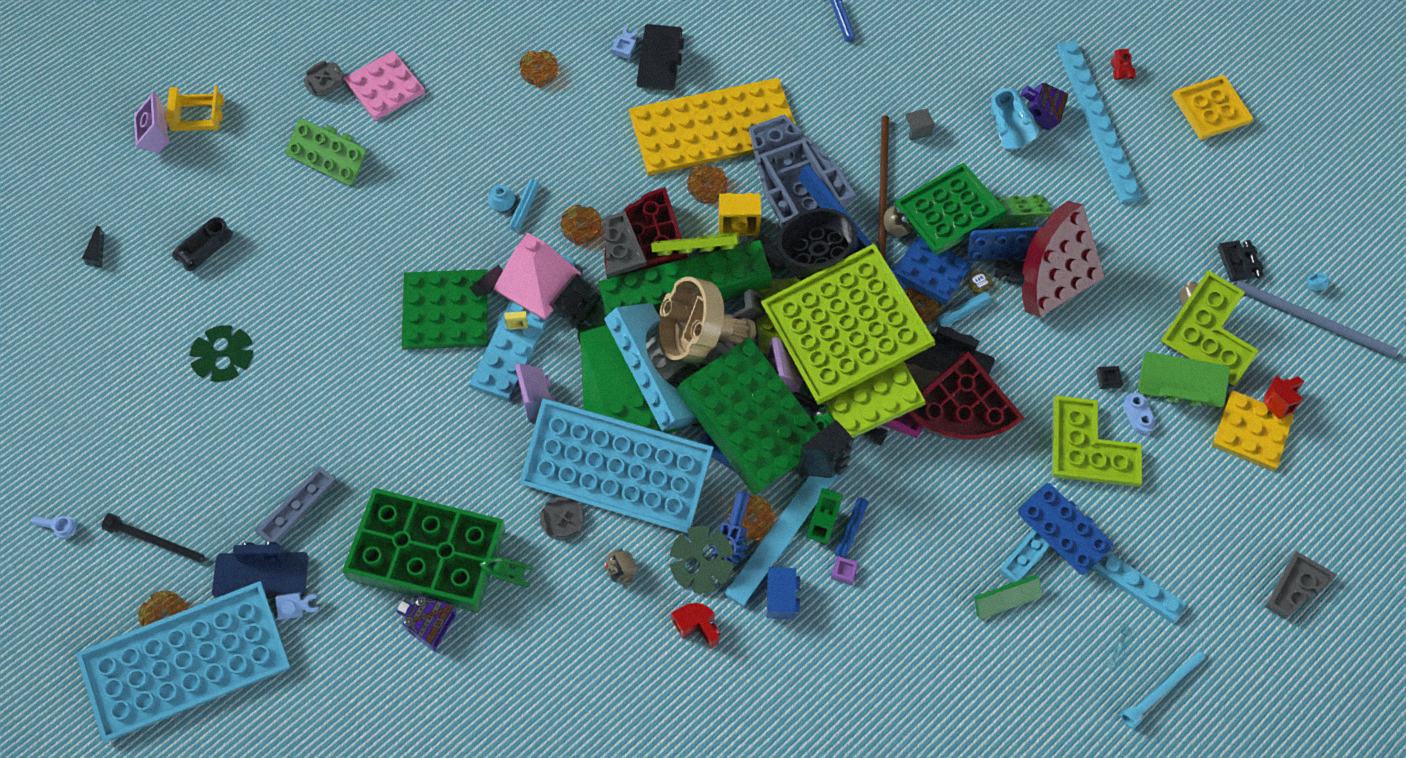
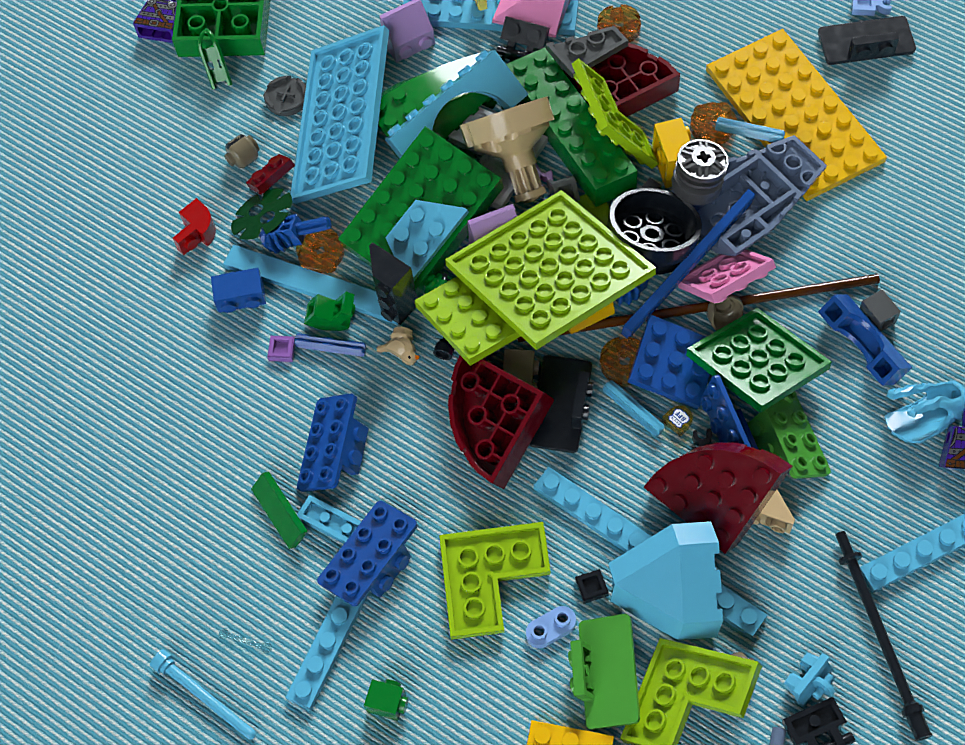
camera: 85 degrees right, 0 degrees up
none -> dark red plate [245,154,295,195]
none -> blue bracket [297,393,369,492]
none -> green brick [364,679,409,721]
none -> tan animal [377,327,420,365]
none -> medium azure wing [385,200,469,281]
none -> medium azure plate [533,467,767,639]
none -> medium azure panel [608,521,723,640]
none -> flat silver wheel [672,139,729,205]
none -> bright pink plate [678,250,776,304]
none -> medium azure axle [715,117,785,143]
none -> medium azure hips [784,653,835,708]
none -> blue arch [818,294,913,386]
none -> black bar [835,531,933,741]

